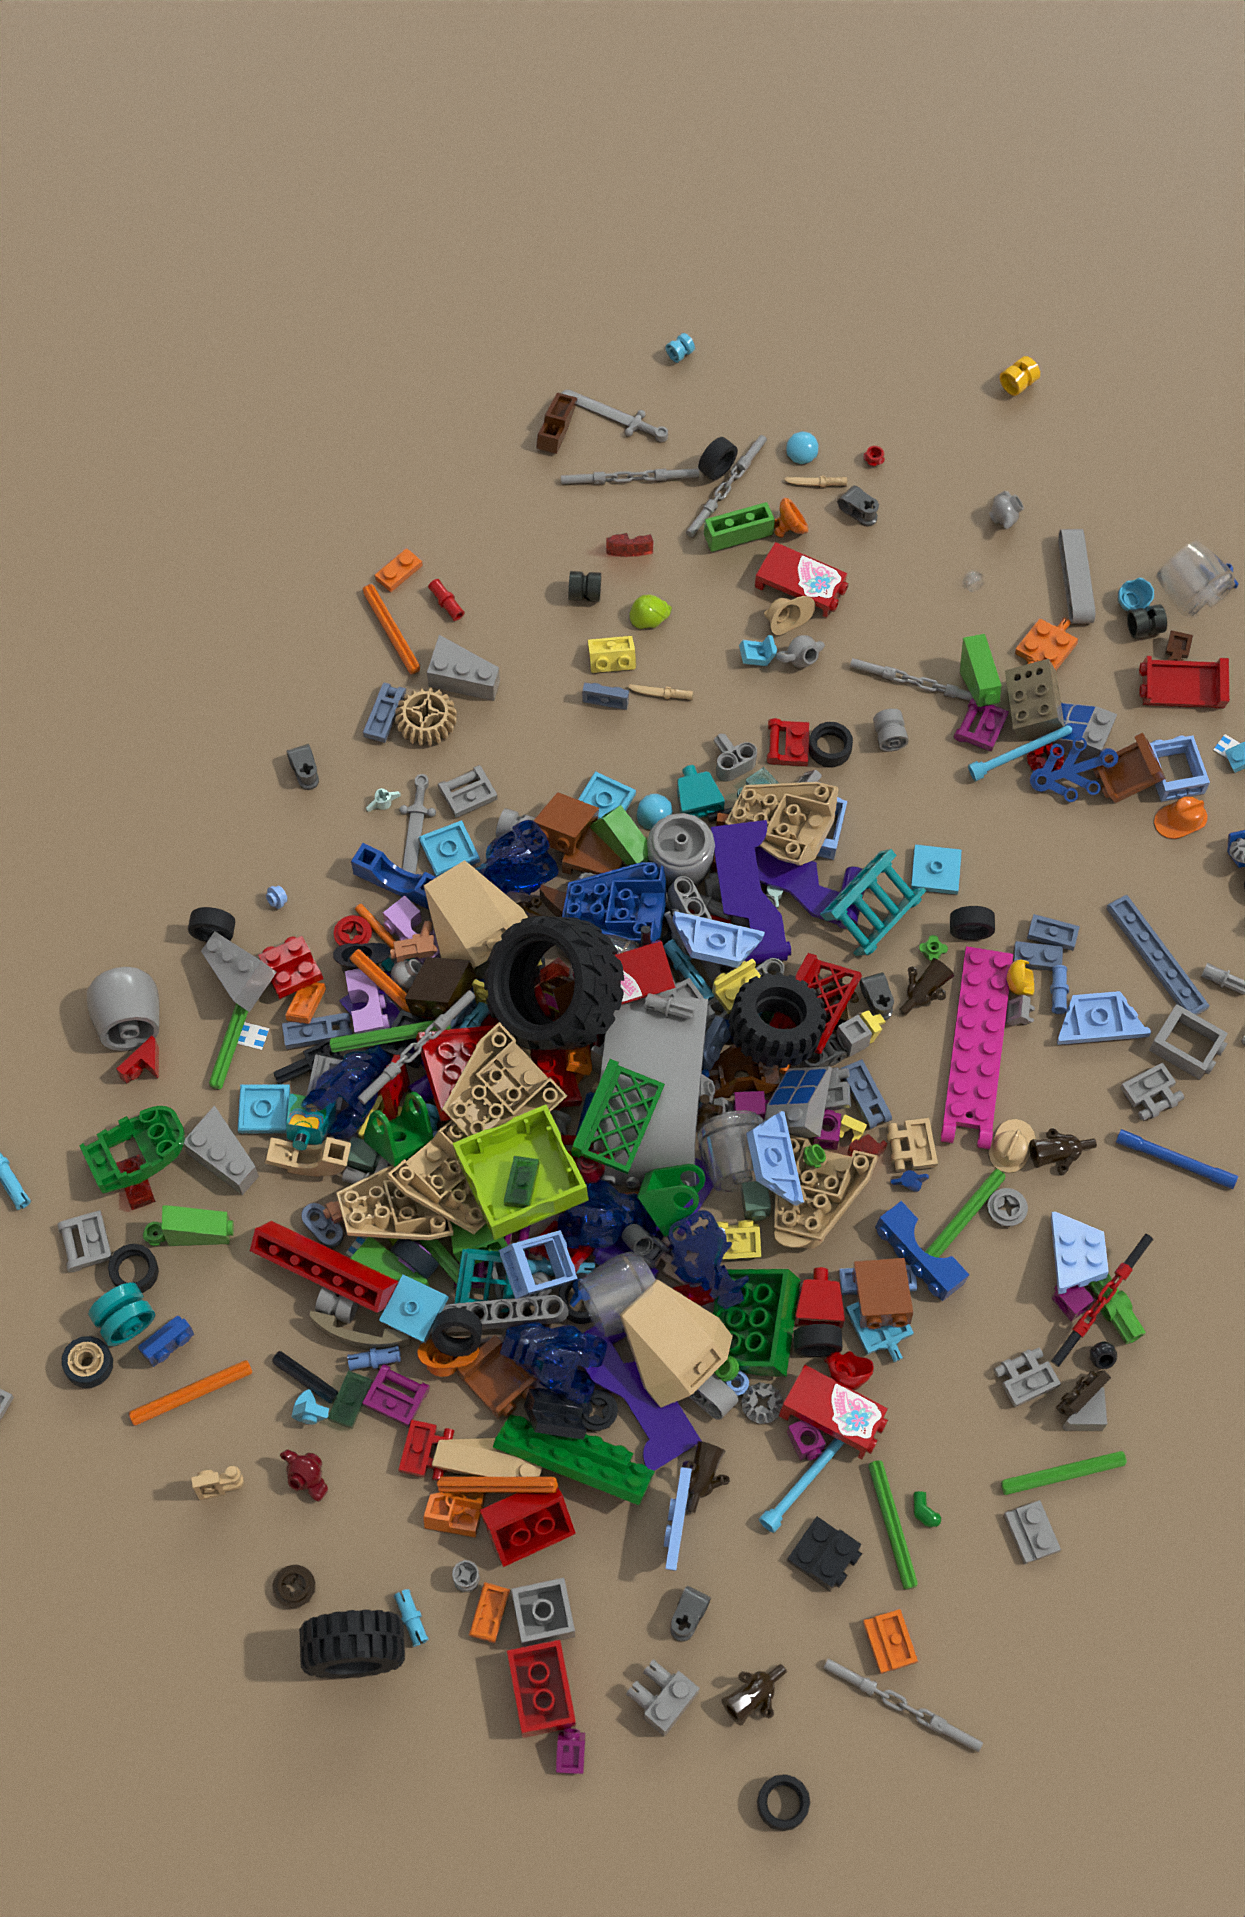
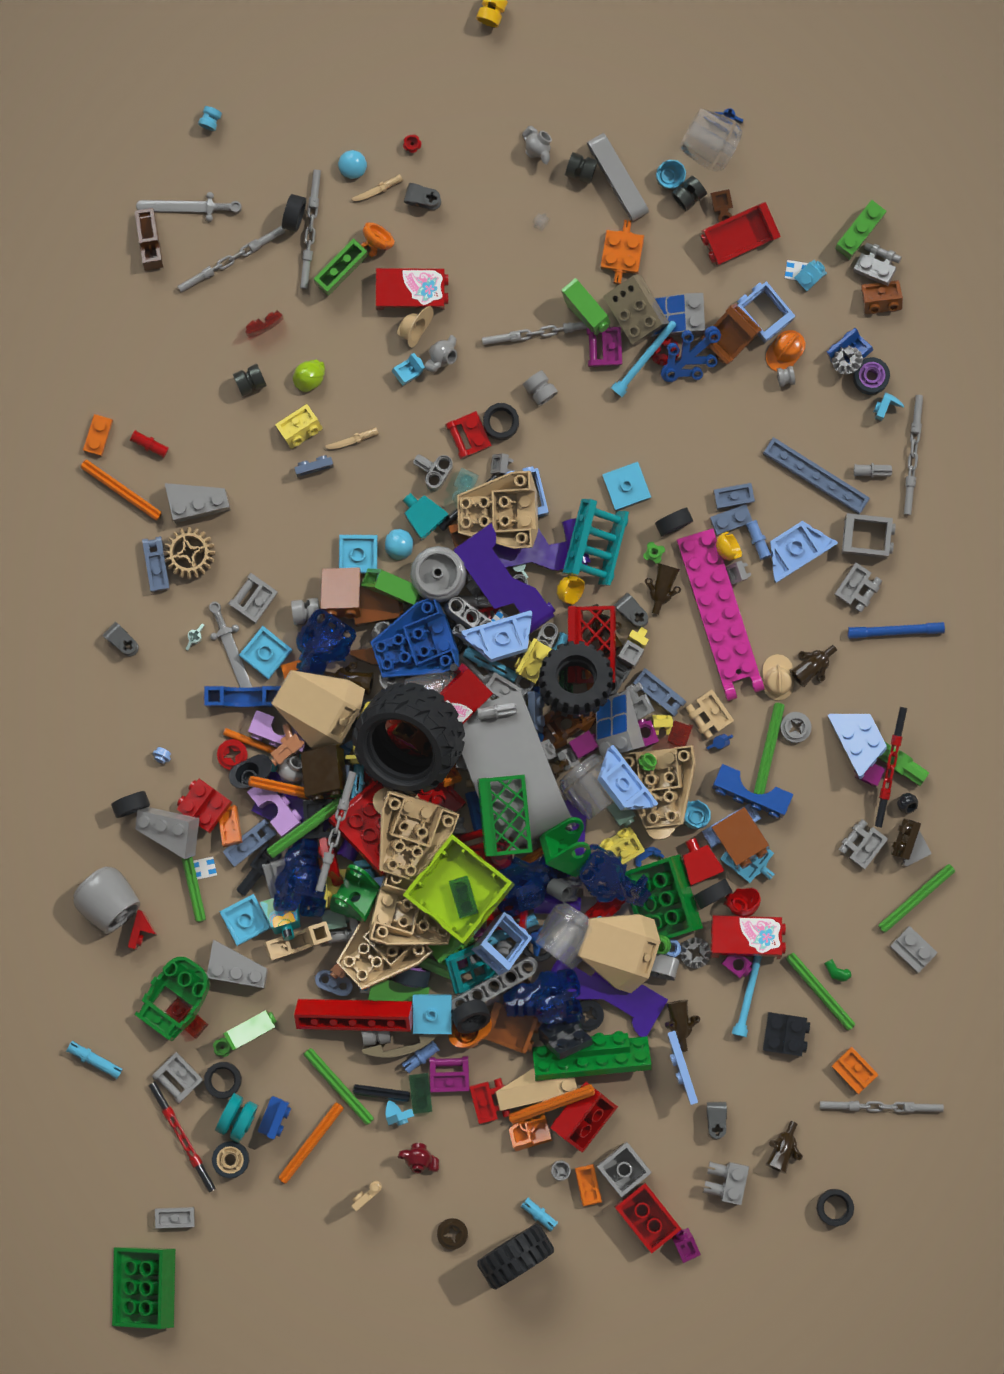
camera: 25 degrees left, 20 degrees up
none -> piece [148,1082,216,1192]
none -> bright green axle [304,1048,374,1125]
none -> yellow hair [557,575,585,605]
none -> pearl dark grey wheel [565,152,598,184]
none -> blue piece [635,847,664,867]
none -> medium azure hair [684,800,711,829]
none -> light grey wheel [777,366,795,387]

